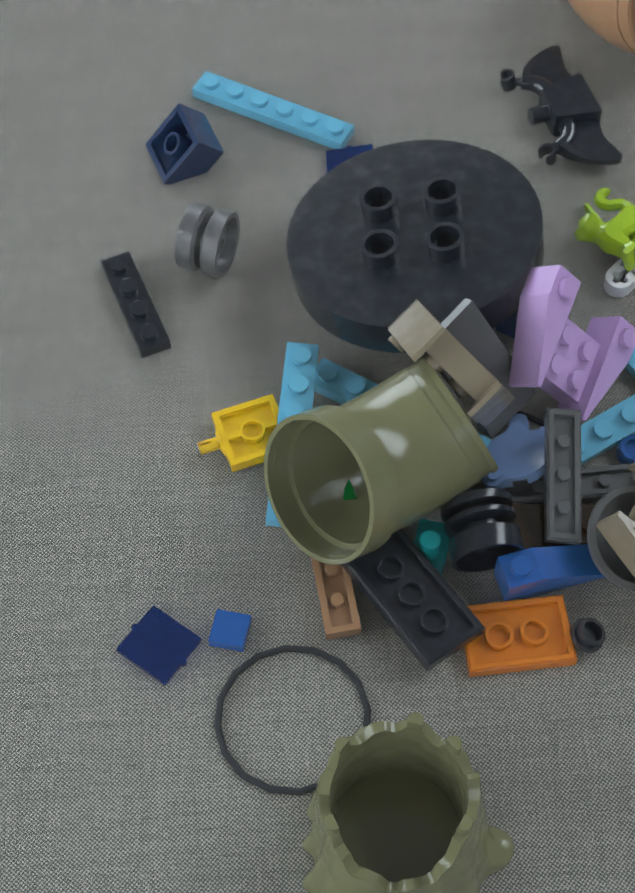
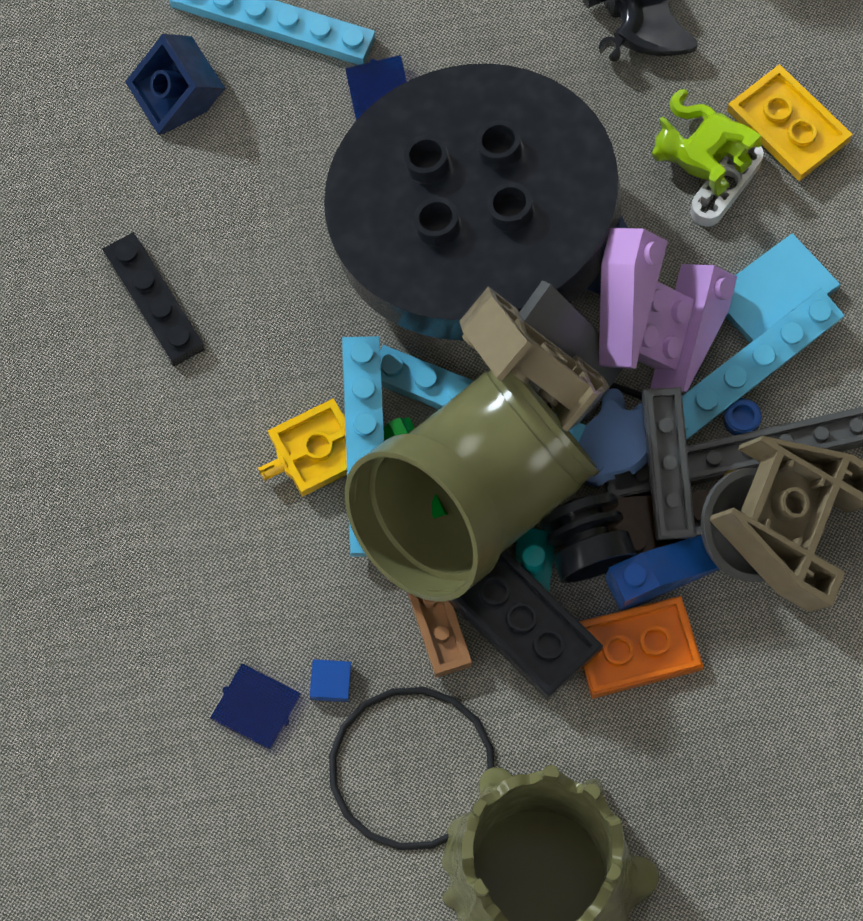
camera: 10 degrees left, 10 degrees up
flat silver wheel [175,202,240,278] -> none
black plate [570,618,606,653] -> none

